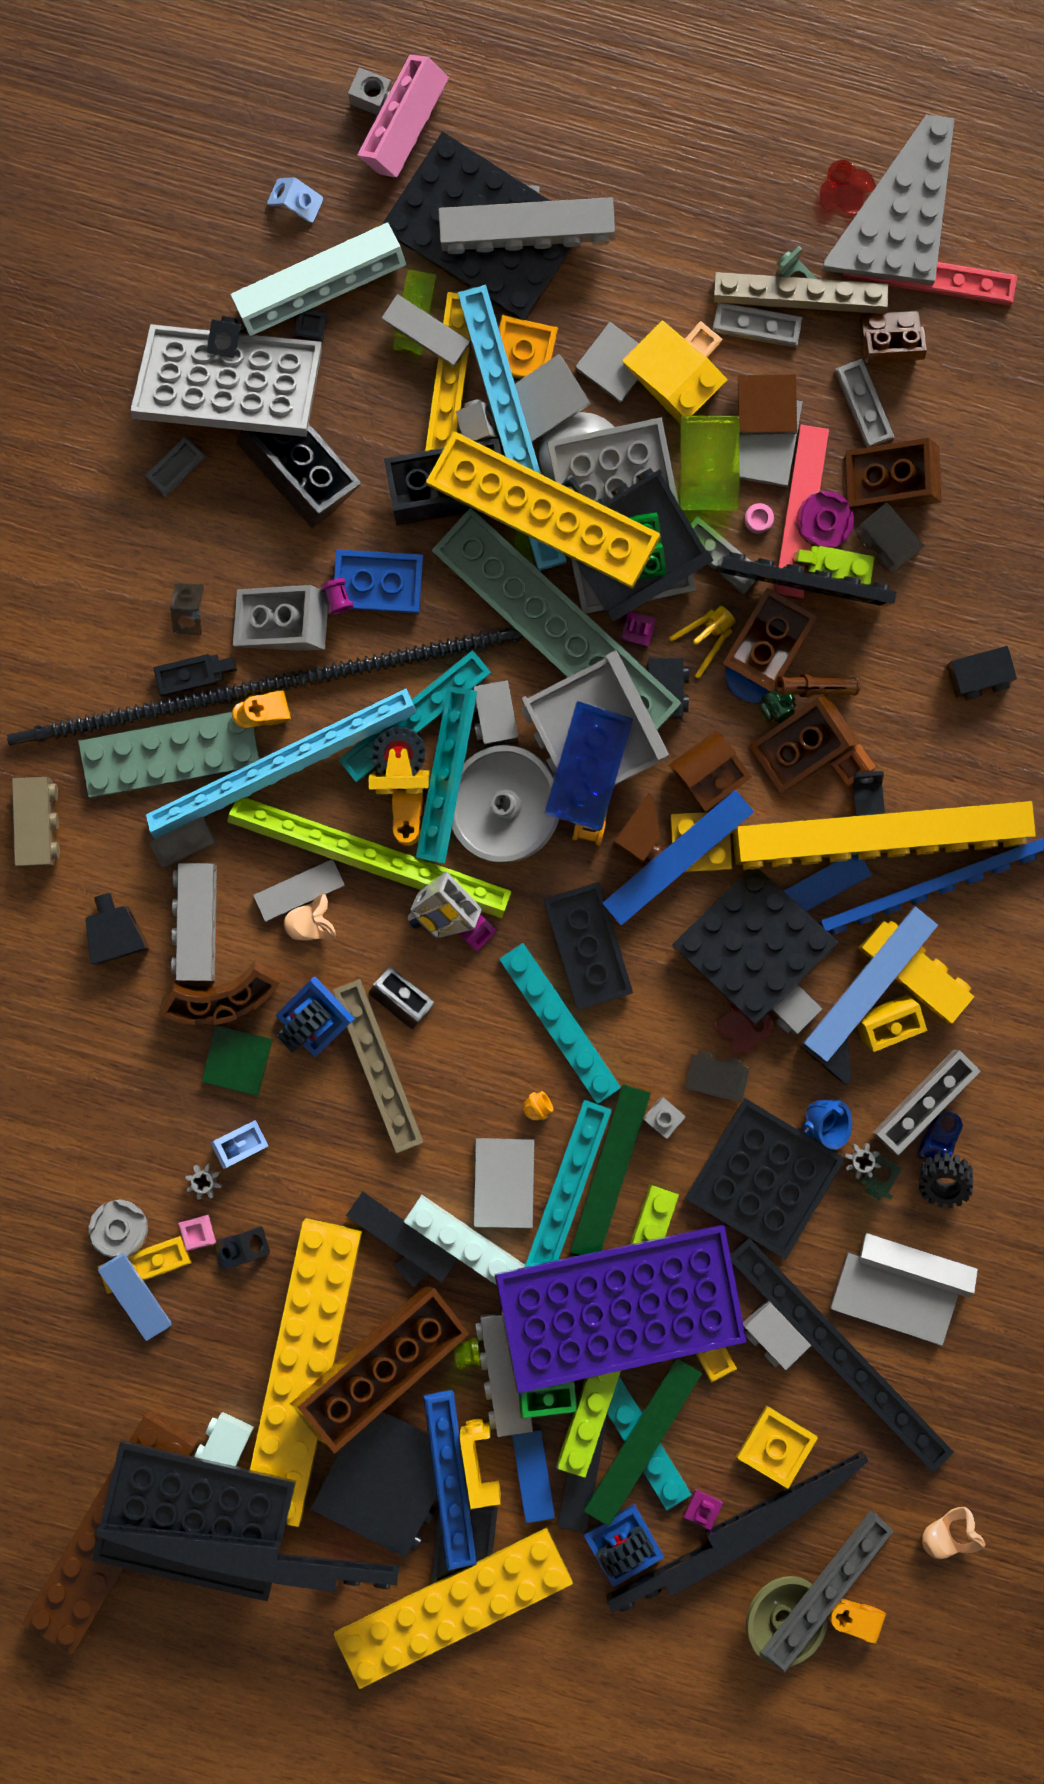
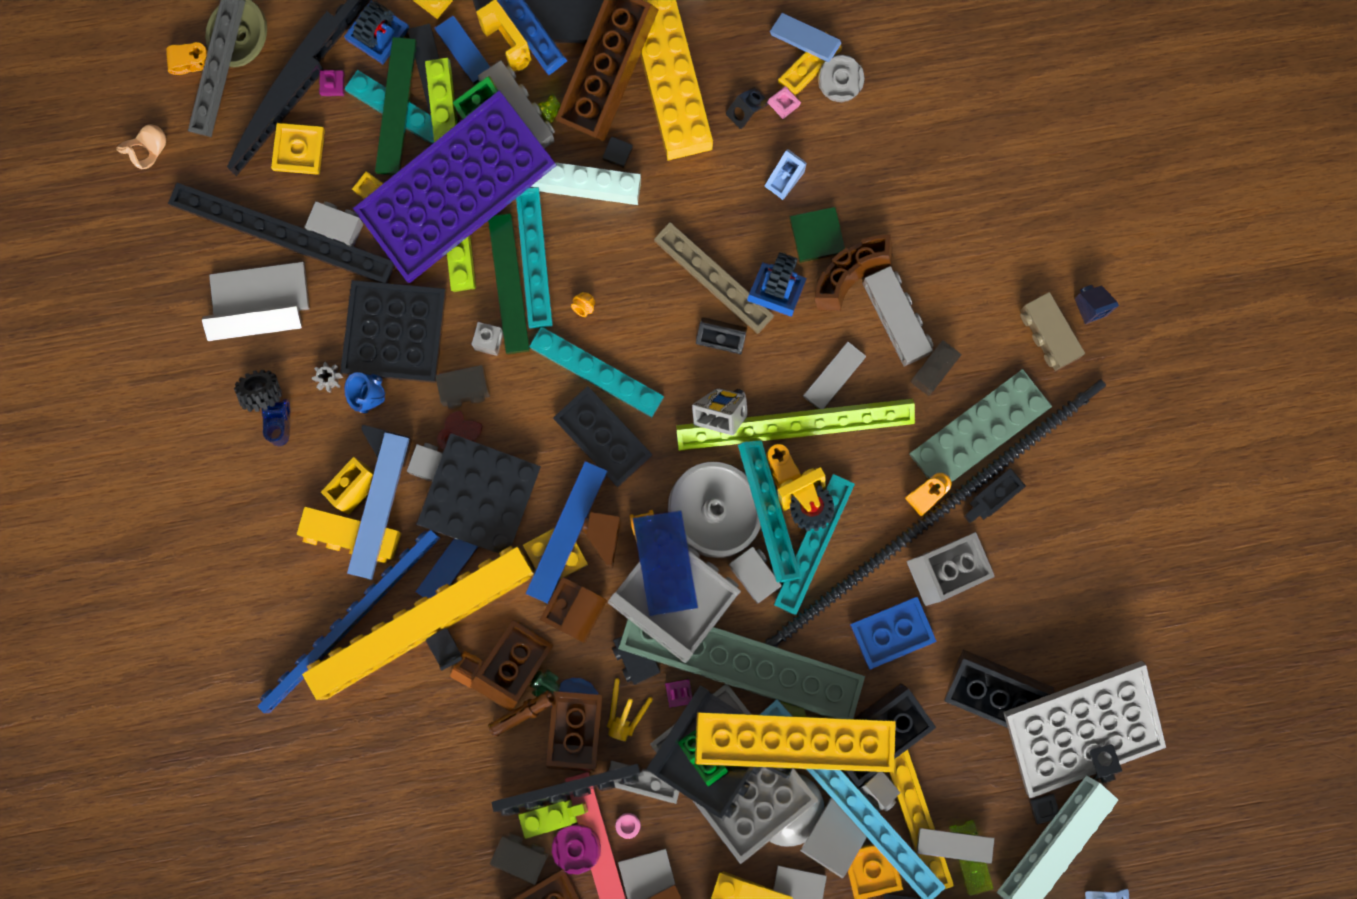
camera: 155 degrees right, 5 degrees down
black torso [85,893,149,965] -> none
dark grey tile [144,436,206,498] -> none
medium azure plate [146,689,417,840] -> none
clear smoke bracket [170,583,204,635] -> none
light grey gear [185,1163,222,1200] -> none
light nougat piece [283,894,336,941] -> none
magenta bush [321,578,354,615] -> none
black tile [346,1191,459,1283] -> none
magenta tile [459,915,497,952] -> none
light grey tile [474,1138,534,1228] -> none
clear neon green slope [678,416,740,510] -> none
clear green bracket [860,1155,901,1201] -> none
light grey brick [872,1050,981,1155] -> none
black brick [947,646,1017,700] -> none

